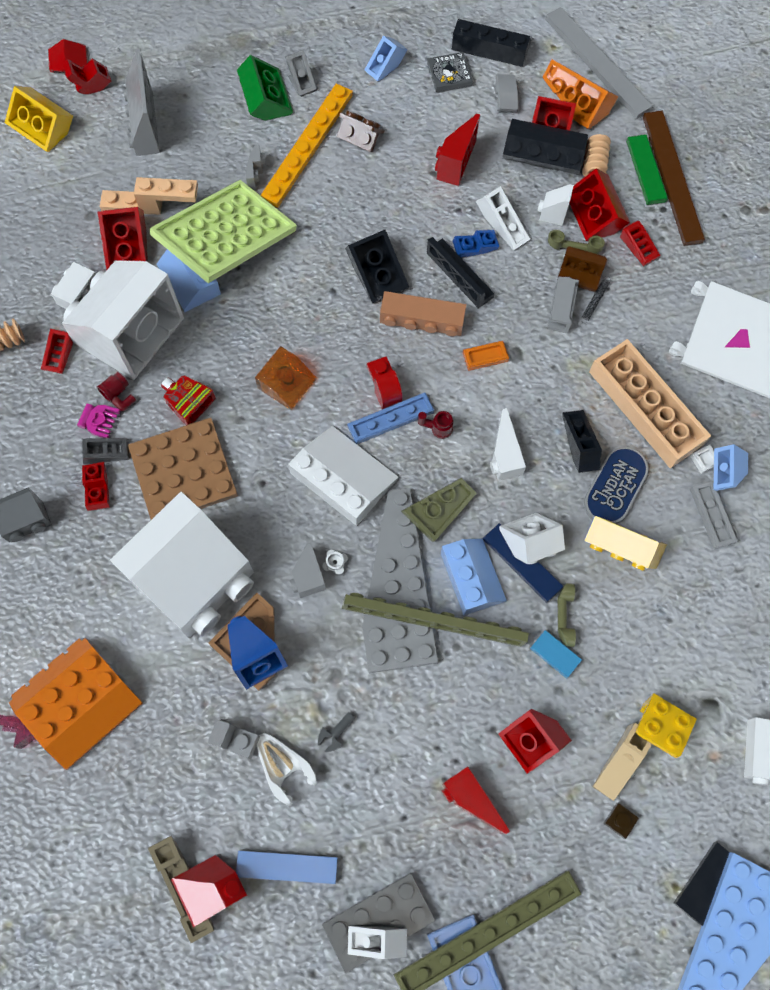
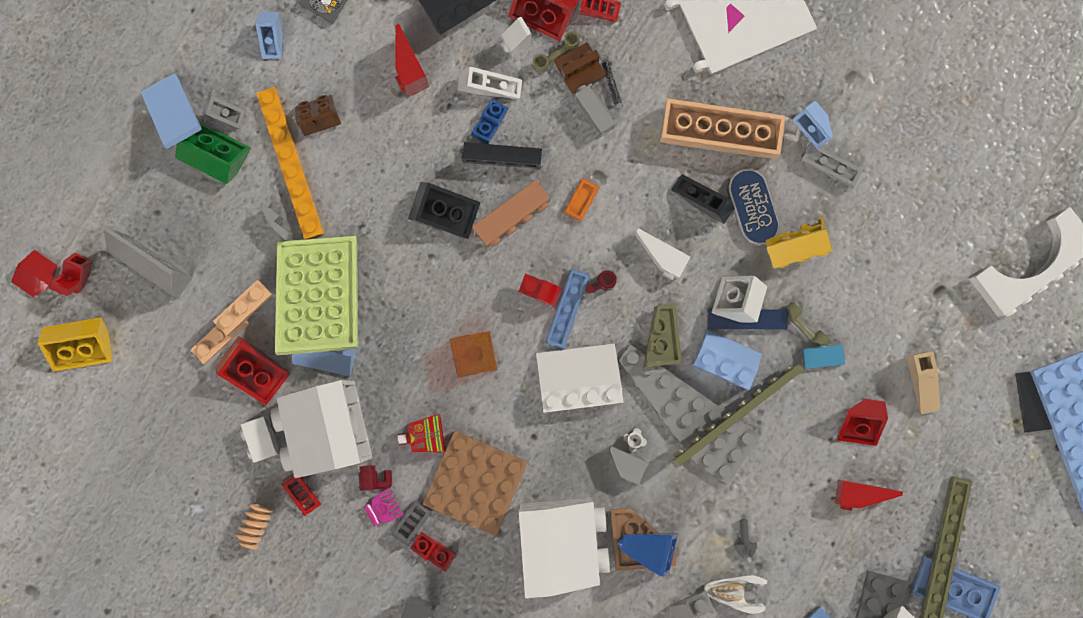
camera: 45 degrees left, 15 degrees up
dark brown plate [603,803,639,839] -> none
yellow bracket [636,693,697,758] -> none
none -> light blue tile [141,73,202,149]

